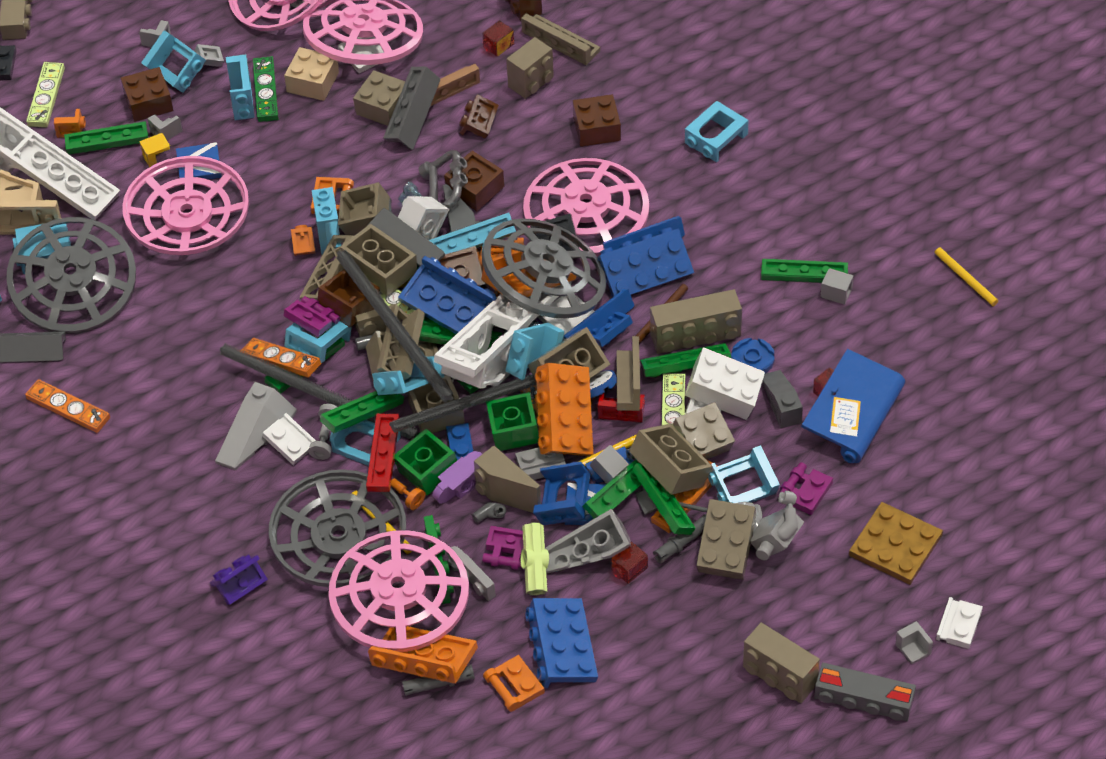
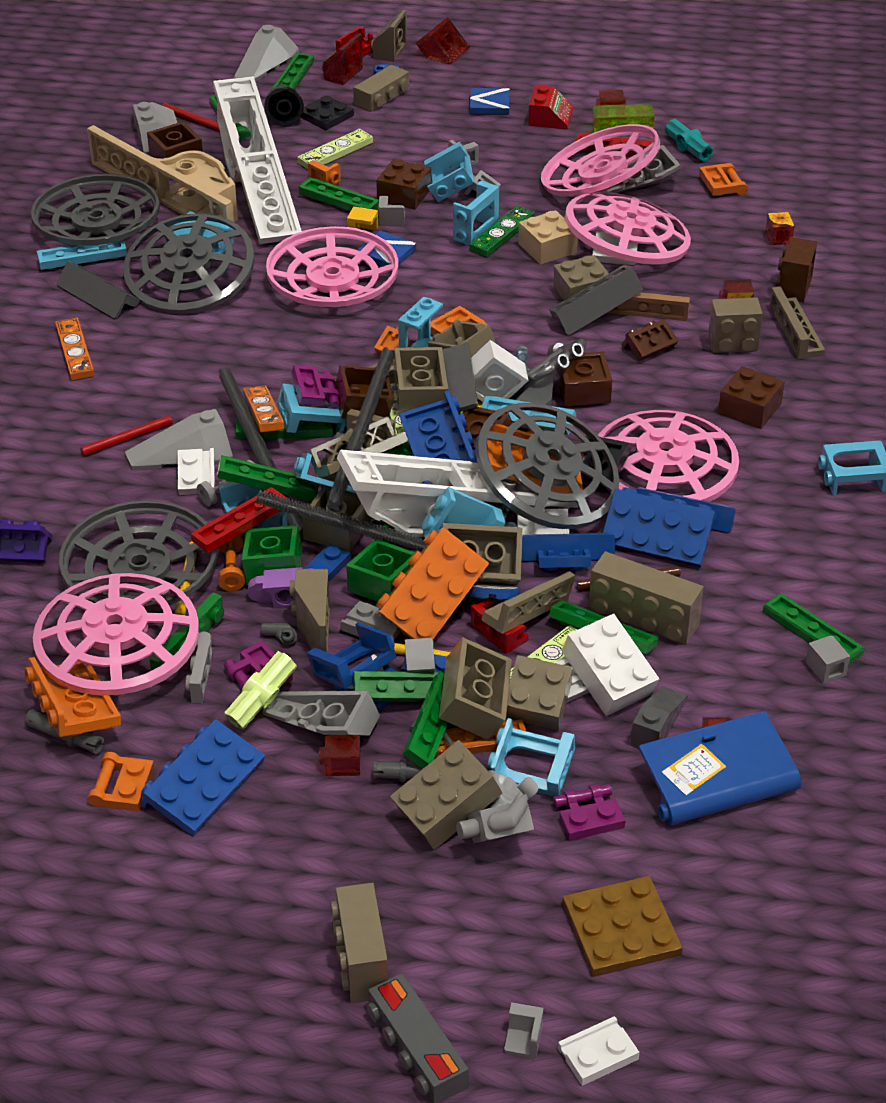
camera: 40 degrees right, 10 degrees down
blue tile [731,338,775,374] -> none
none -> red bar [80,415,173,456]

